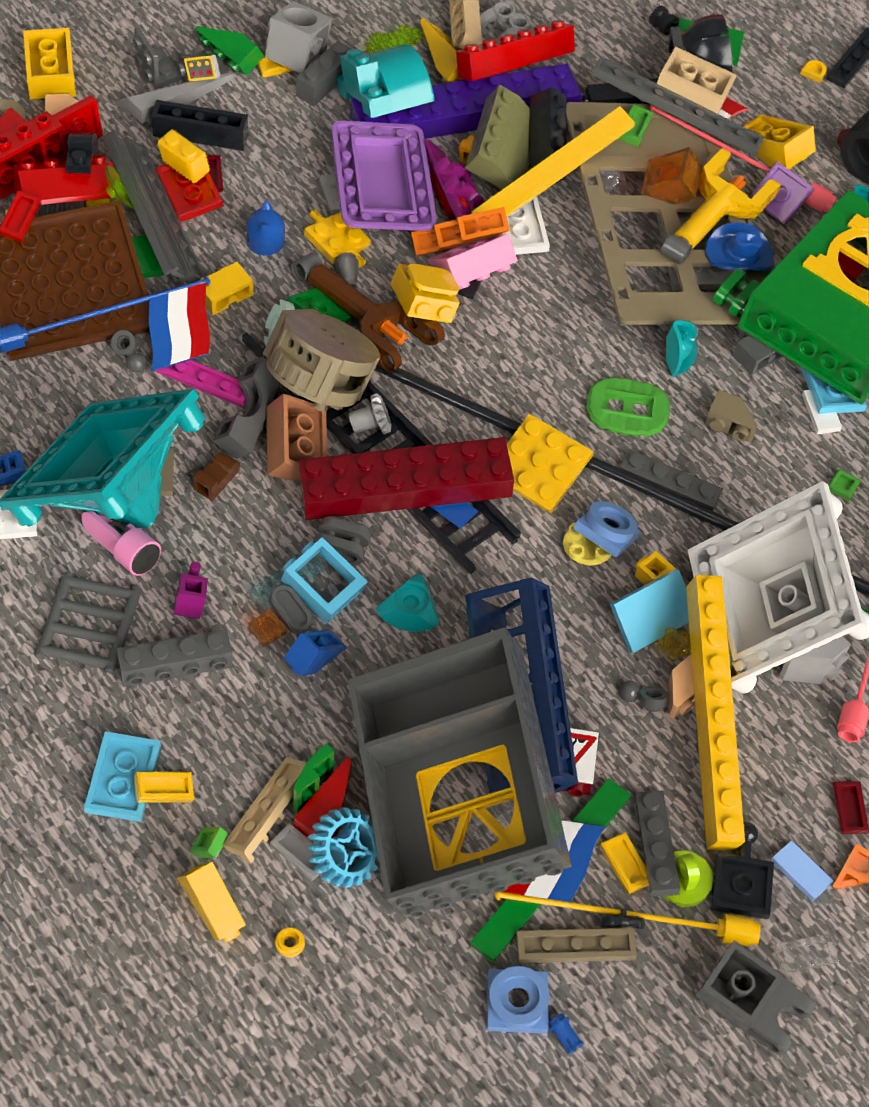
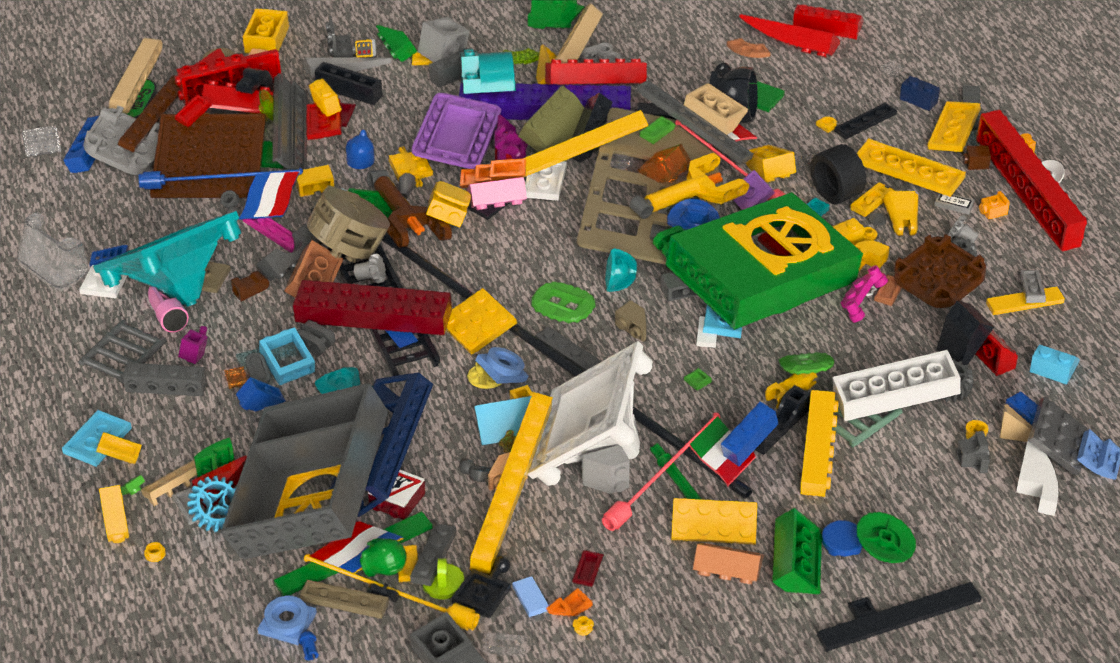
camera: 25 degrees right, 15 degrees down
none -> green hair [360,538,407,577]

